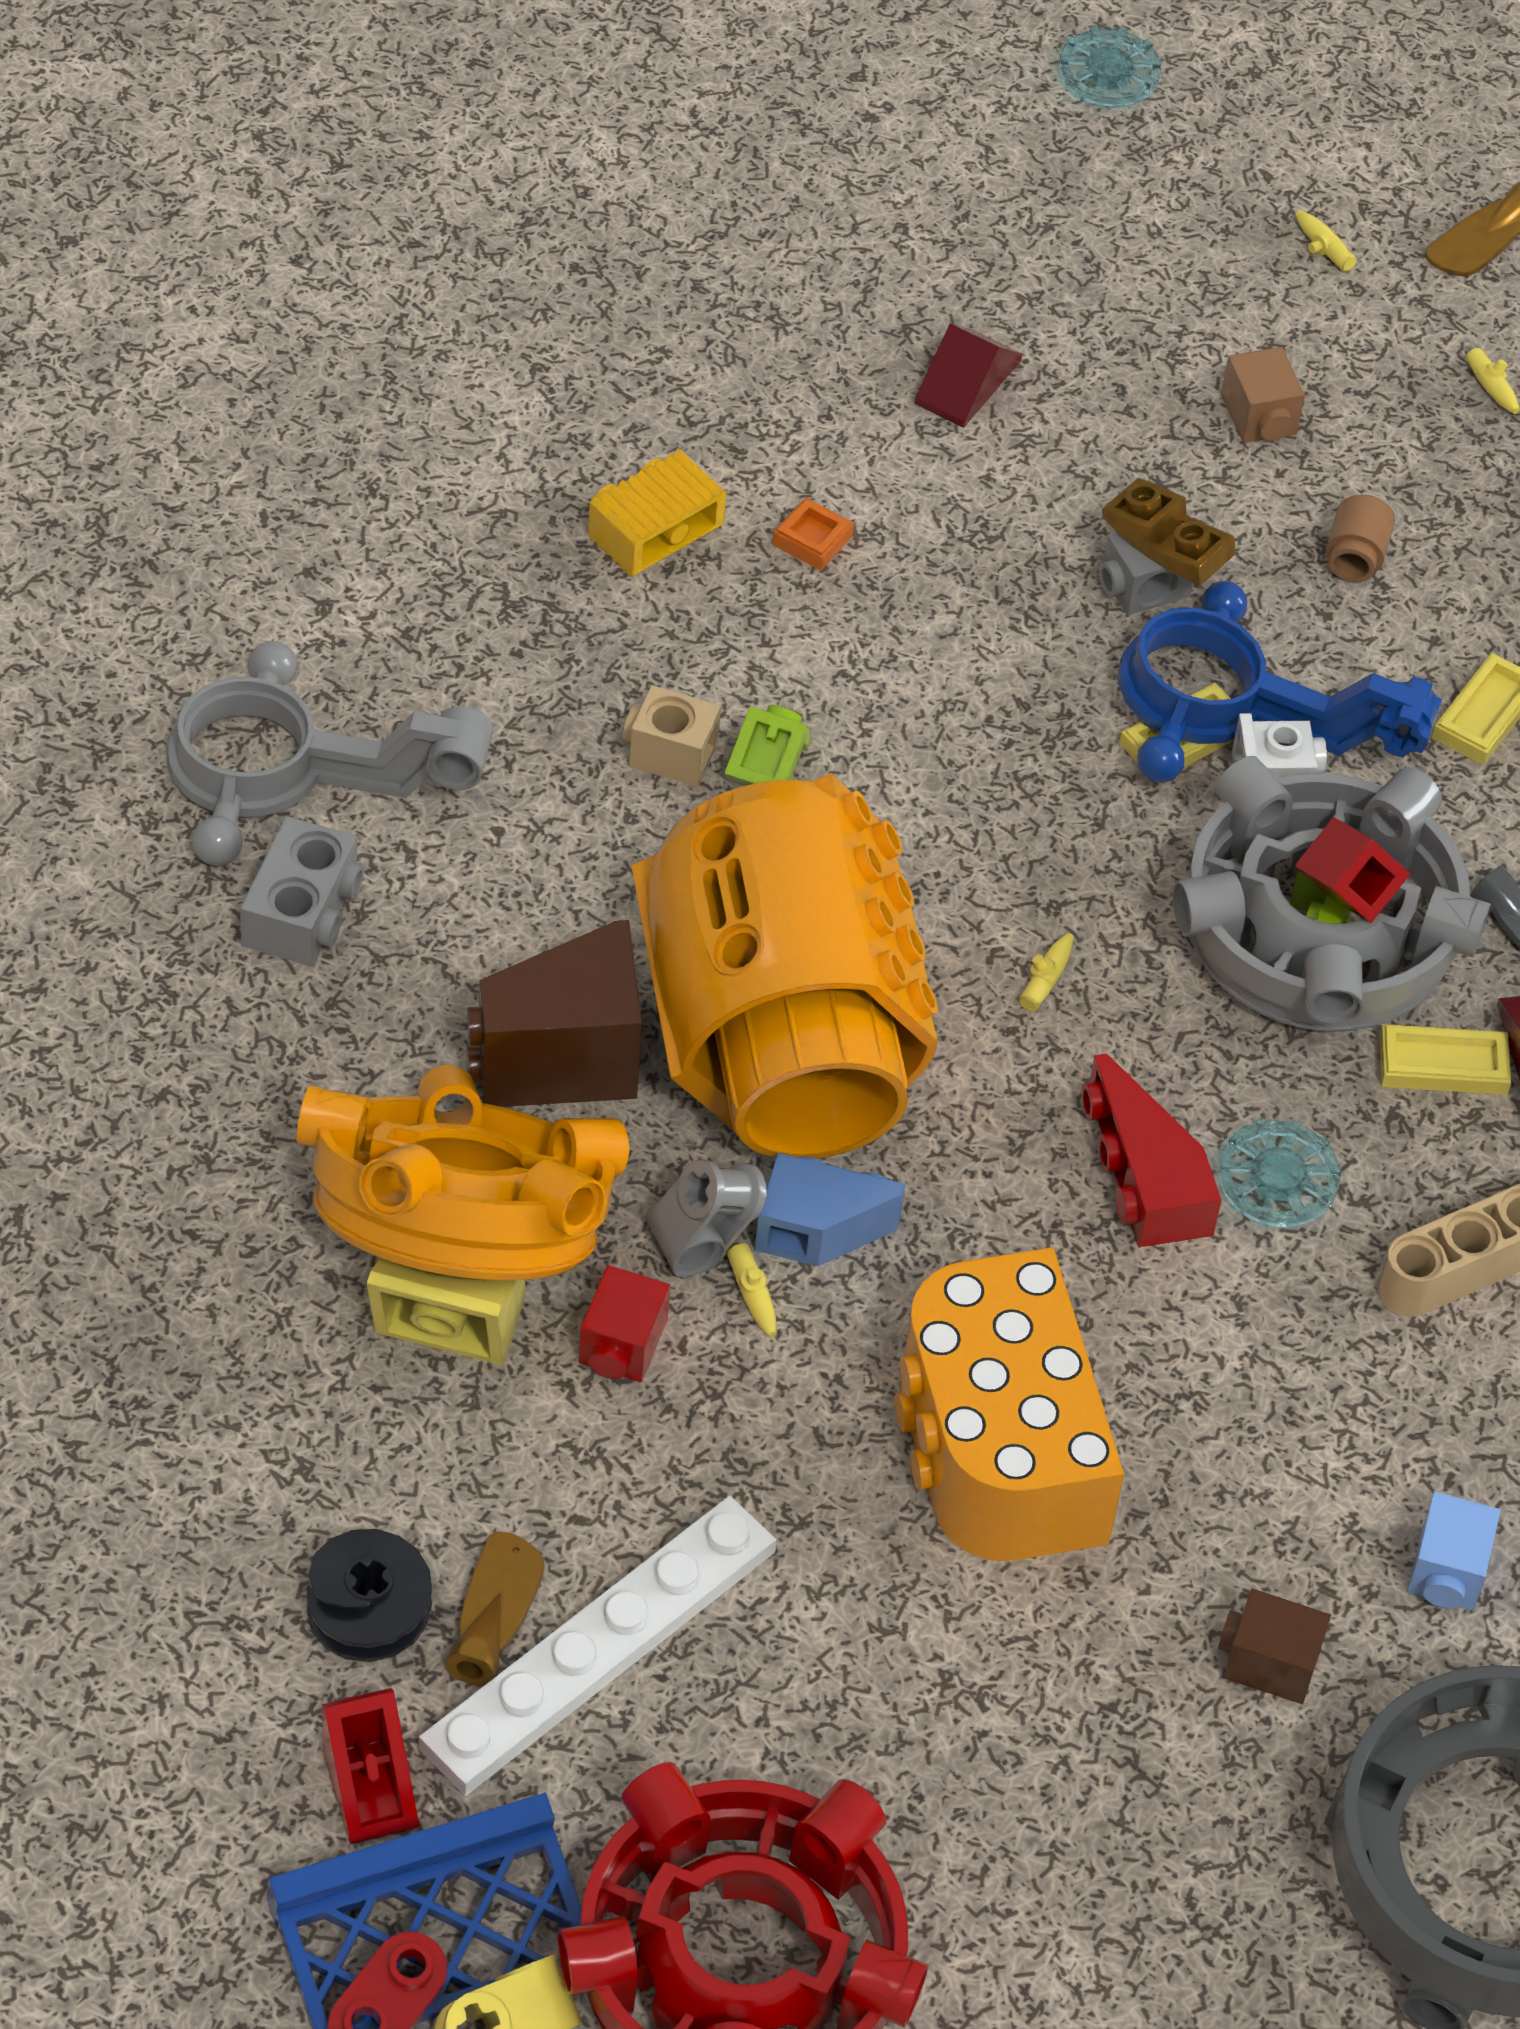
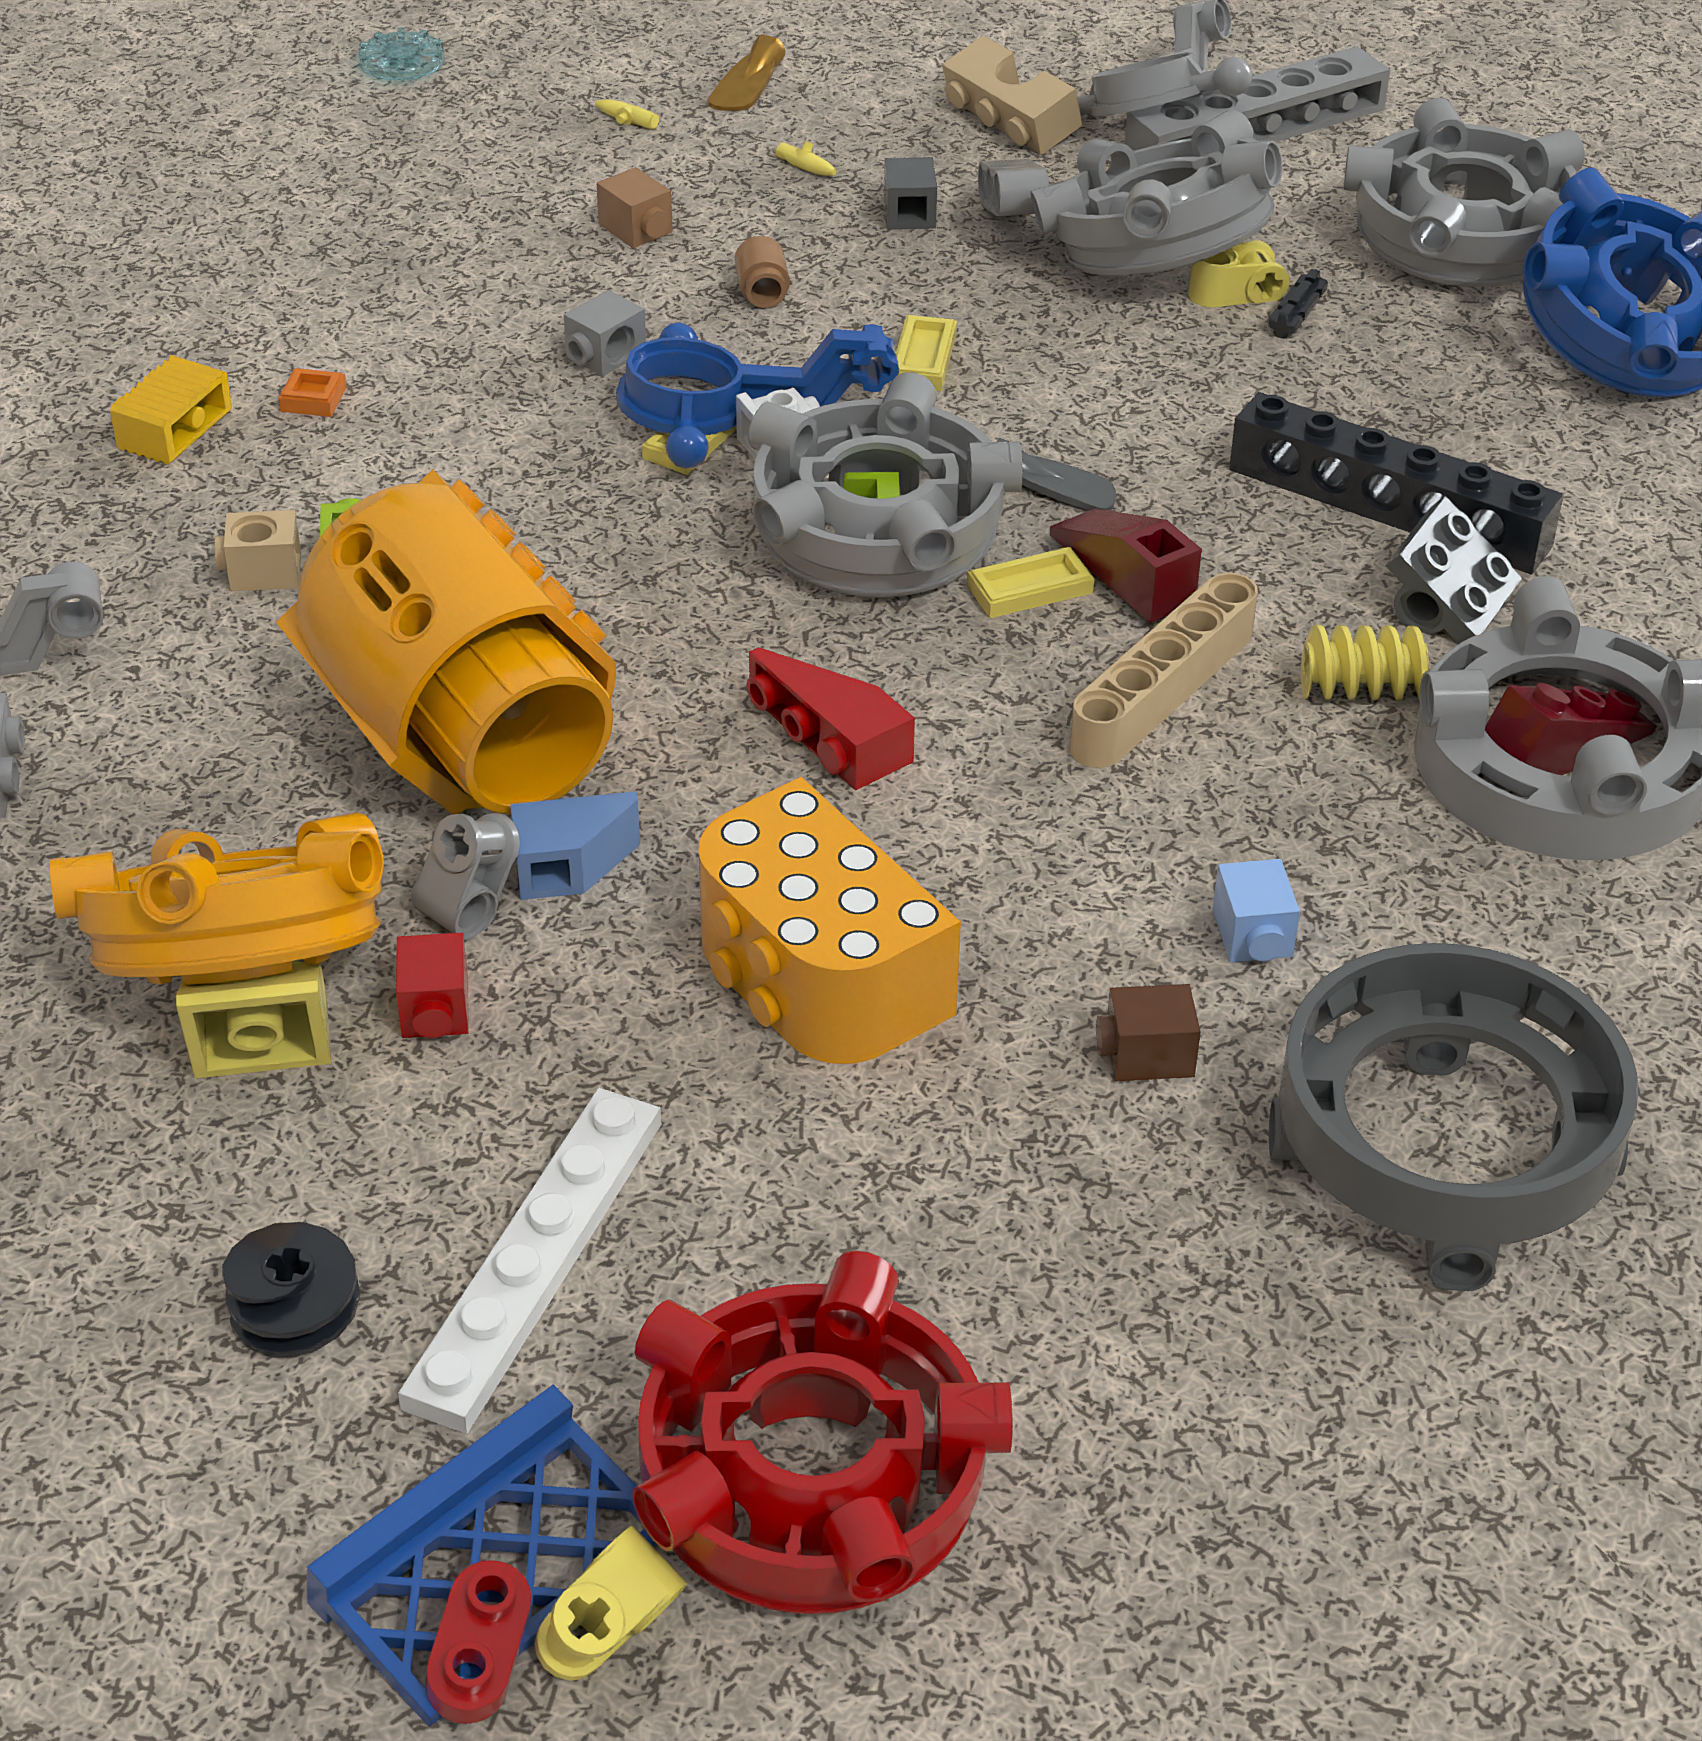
camera: 20 degrees left, 10 degrees down
red slope [322,1688,420,1844] -> none
pearl gold piece [445,1532,545,1687] -> none
reddish brown slope [466,920,642,1107] -> none
light yellow helmet [726,1243,777,1337] -> none
dark red slope [915,323,1023,428] -> none
light yellow helmet [1019,933,1074,1012] -> none
pearl gold slope [1102,477,1236,587] -> none
clear light blue wheel [1218,1118,1342,1227] -> none
red brick [1295,817,1410,923] -> none

